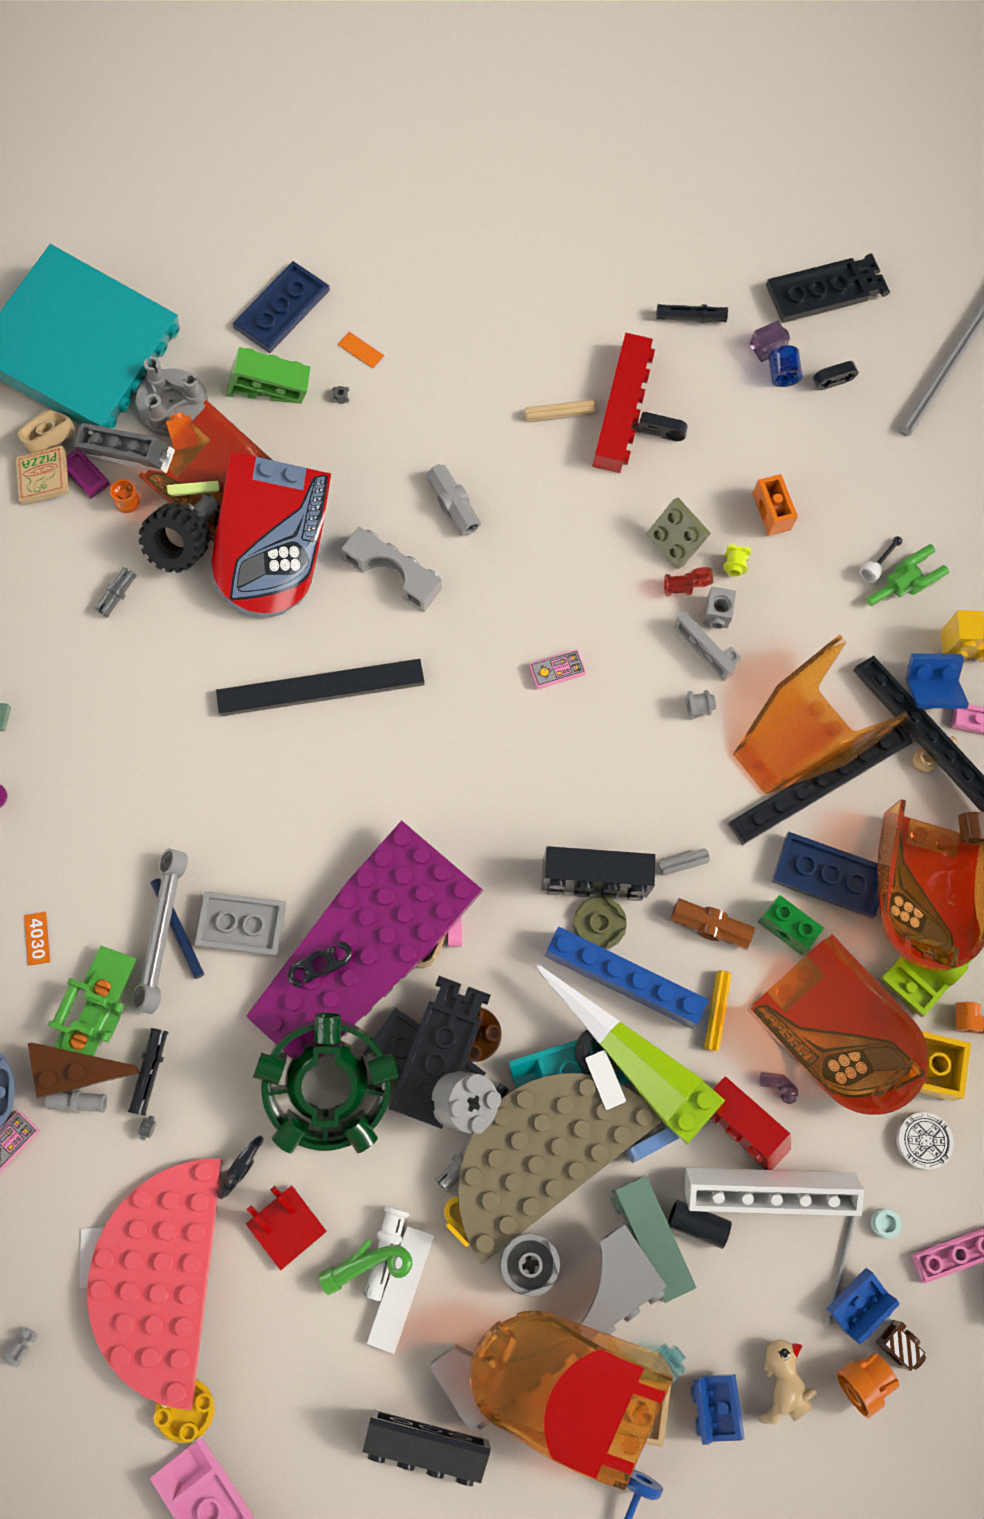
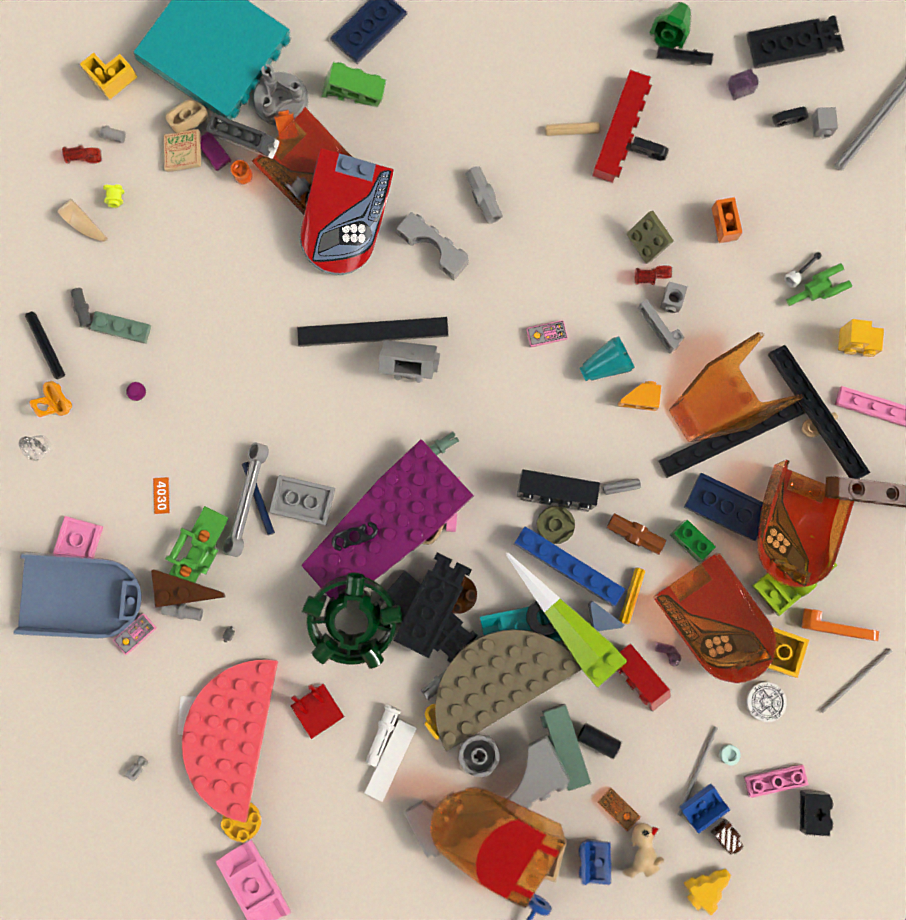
camera: 15 degrees right, 10 degrees up
dark grey pin [94,567,137,617] -> none
black pin [128,1028,169,1116] -> none
black tyre [138,502,210,573] -> none
yellowish green tile [167,481,221,497] -> none
black piece [217,1135,264,1199] -> none
bright green plant [319,1239,412,1295] -> none
dark grey piece [332,386,350,404] -> none
orange sticker [337,332,385,368] -> none
black slope [362,1409,491,1486] -> none
light grey brick [432,1071,501,1134] -> none
white sticker [586,1050,626,1110] -> none
medium blue beam [625,1127,679,1163] -> none
clear light blue gear [649,1343,686,1384] -> none
white brick [684,1167,864,1216] -> none
light grey brick [685,690,716,720] -> none
neon yellow brick [723,544,751,577] -> none
clear blue piece [768,345,803,387] -> none
orange piece [836,1352,900,1419] -> none
blue bracket [905,653,969,710] -> none
none -> light grey piece [378,340,440,383]
none -> sand green pin [430,431,459,455]
none -> teal cone [579,336,635,381]
none -> sand blue slope [588,601,624,631]
none -> clear orange tile [598,787,641,832]
none -> light orange slope [618,381,661,411]
none -> green cone [650,2,691,49]
none -> yellow rock [683,868,731,916]
none -> light grey brick [812,107,838,138]

